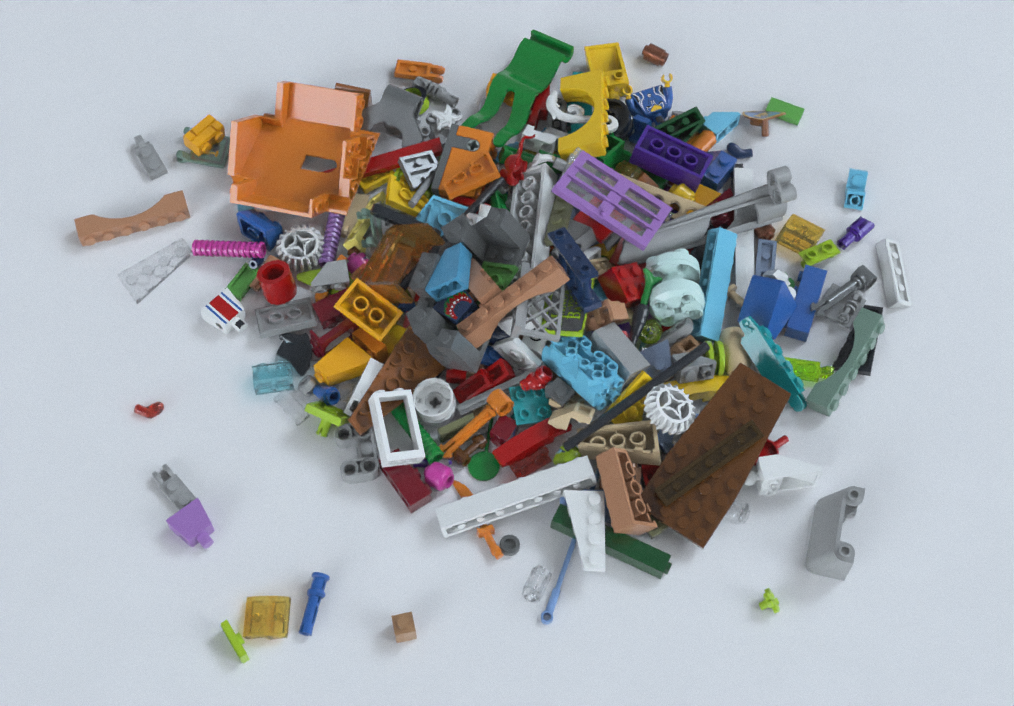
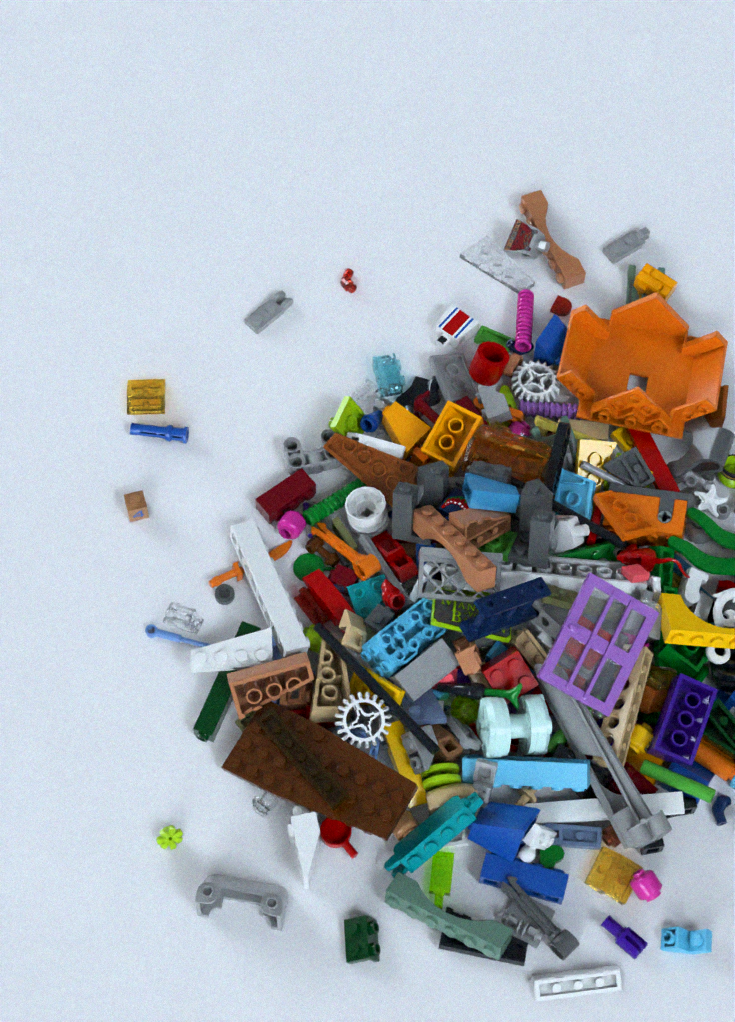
camera: 85 degrees right, 0 degrees up
medium lavender torso [166,497,215,549] -> none
lime plate [220,620,250,664] -> none
white window [368,388,425,468] -> none
lime hinge [798,239,840,268] -> none
none -> dark green bracket [344,915,381,964]
none -> light grey slope [472,758,498,804]
none -> torso [503,219,550,259]
none -> clear red tile [550,295,572,316]
none -> coral tile [621,564,650,583]
none -> dark pink head [630,868,662,902]
none -> bright green piece [640,759,716,803]

